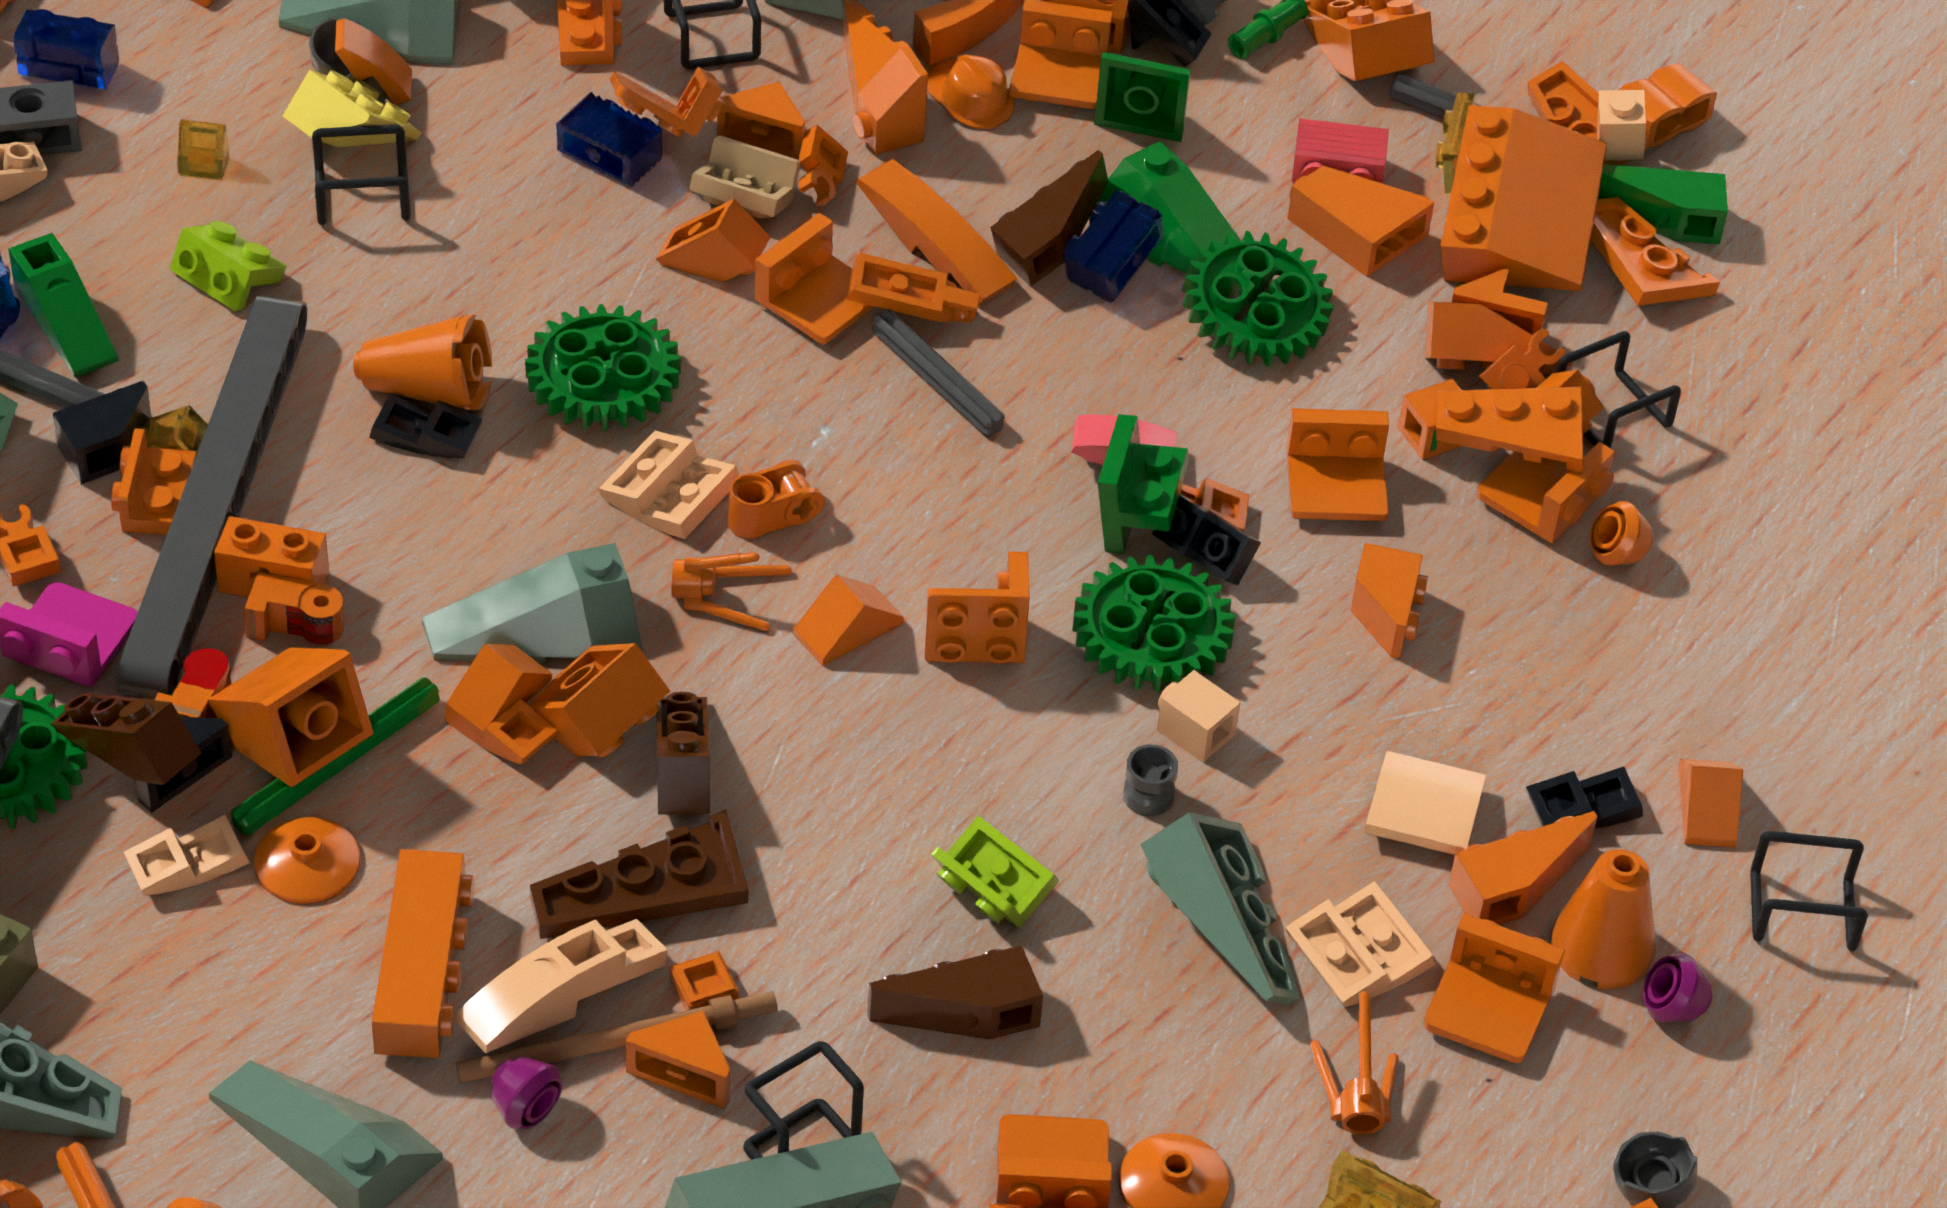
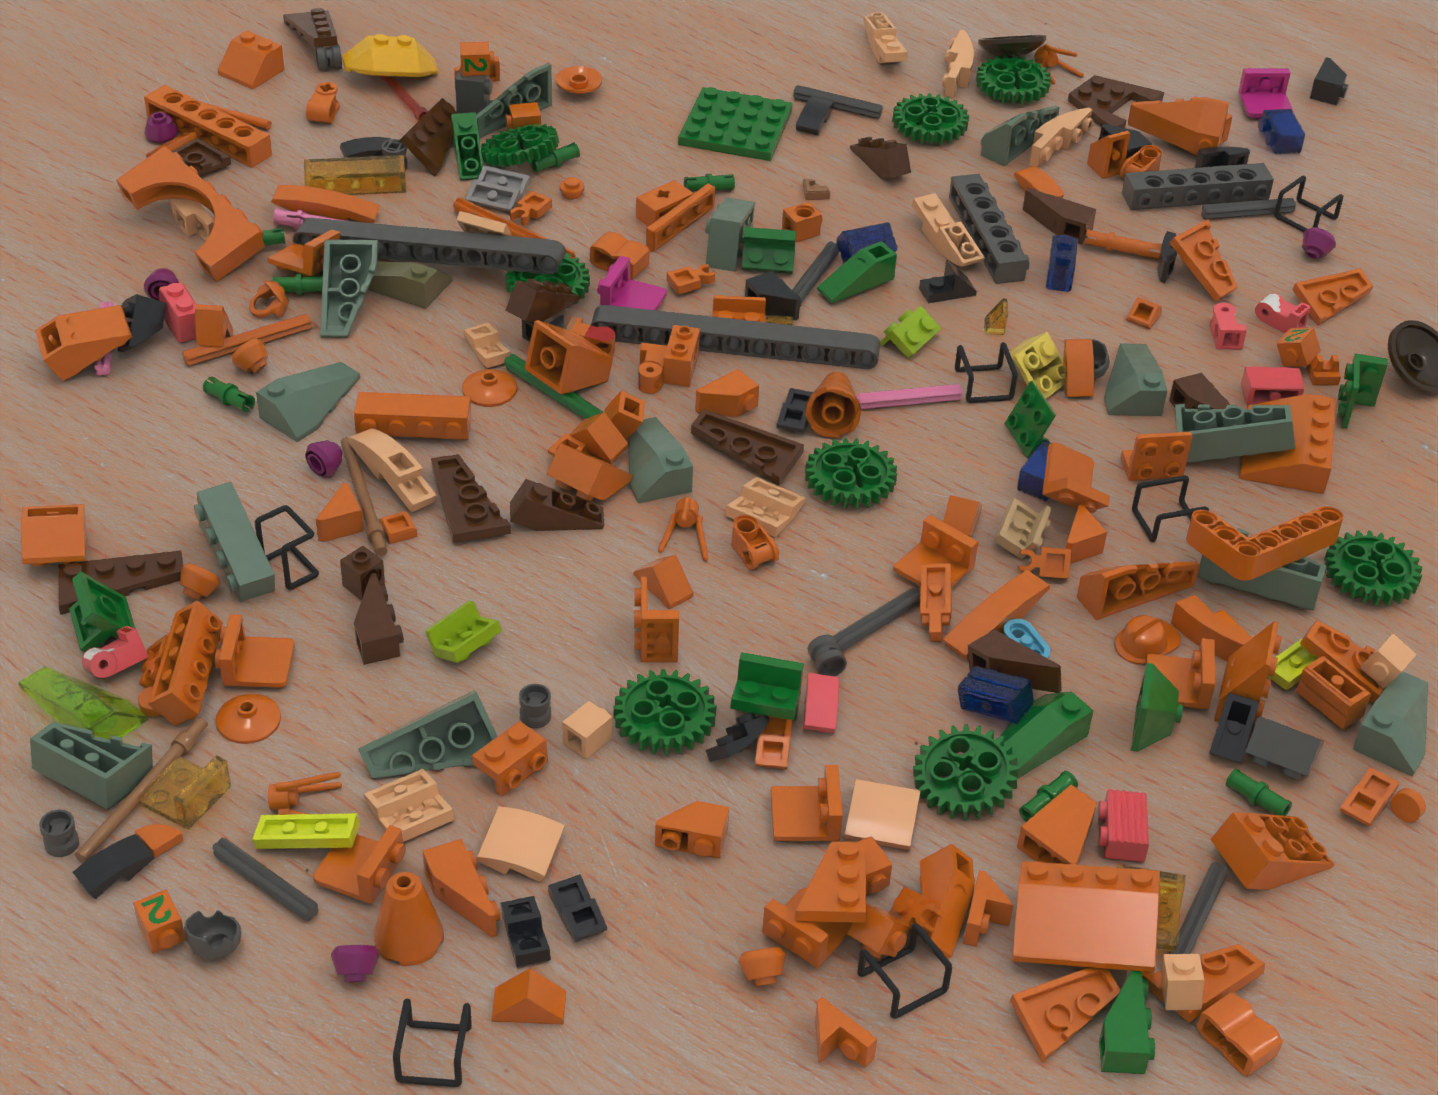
camera: 90 degrees right, 5 degrees down
none -> dark grey axle [213,838,319,921]
none -> neon yellow plate [252,813,360,849]
none -> reddish brown brick [340,546,385,600]
none -> orange bracket [472,721,548,796]
none -> black slope [548,874,607,941]
none -> orange brick [604,391,645,440]
none -> reddish brown wing [691,409,804,485]
none -> orange slope [695,369,759,417]
none -> dark grey wheel [807,634,847,676]
none -> orange slope [815,997,877,1068]
none -> light nougat slope [845,779,920,850]
none -> bright pink axle [857,384,962,409]
none -> black slope [919,260,977,303]
none -> medium azure plate [1003,619,1050,659]
none -> green hinge [1004,381,1056,458]
none -> green pin [1019,771,1078,822]

